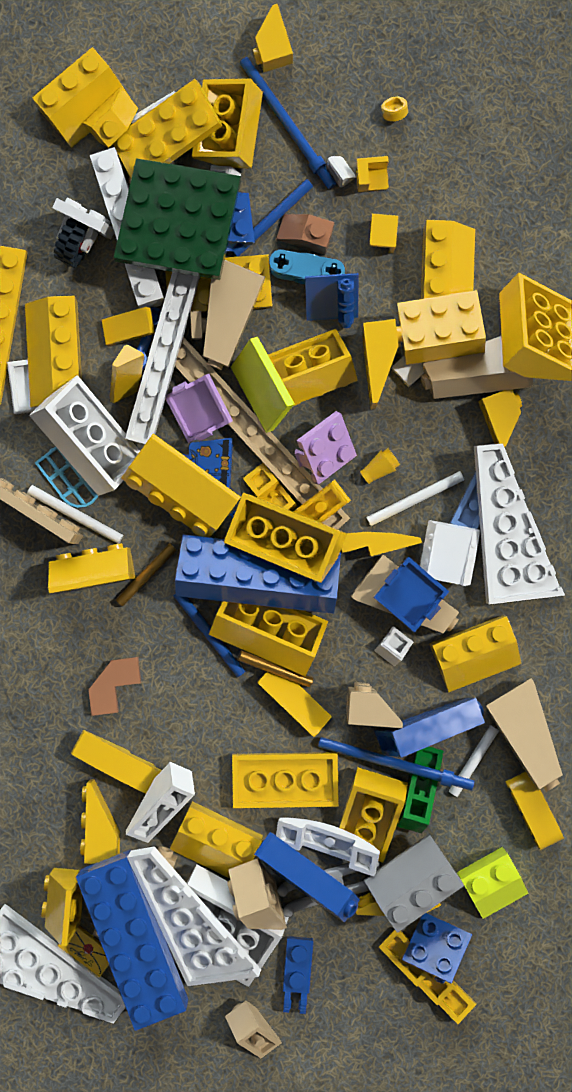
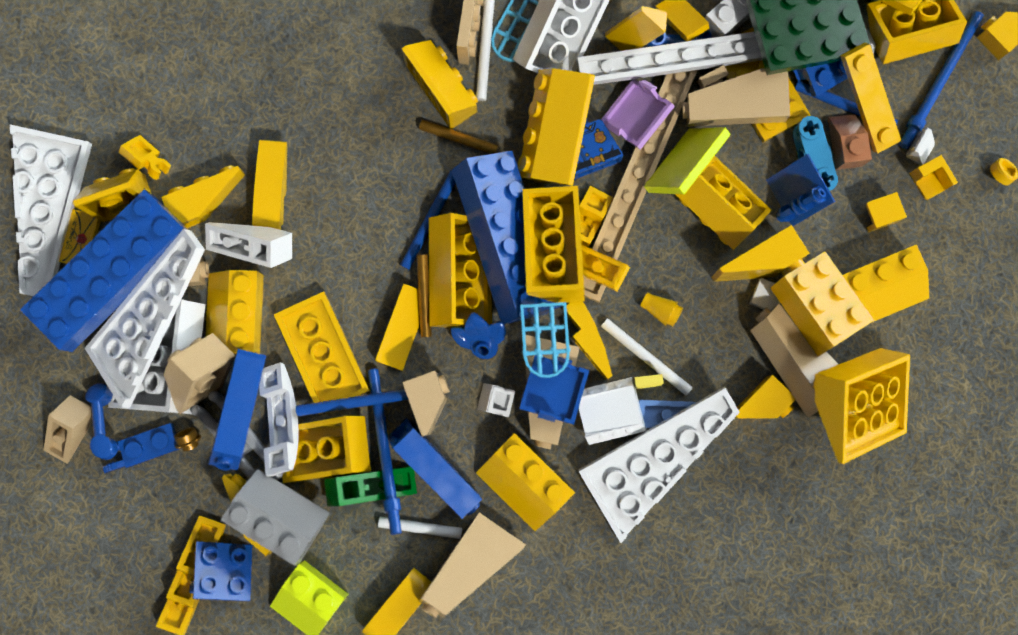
camera: 60 degrees right, 5 degrees down
nougat tile [89,657,142,716] -> none
lavender piece [295,411,357,485] -> none
none -> blue bar [85,383,118,460]
none -> yellow plate [118,135,171,180]
none -> pearl gold plate [174,427,201,451]
none -> blue bar [296,389,409,416]
none -> blue plate [451,312,506,359]
none -> medium azure window [520,302,571,378]
none -> light yellow tile [633,374,664,389]
none -> yellow plate [840,42,901,153]

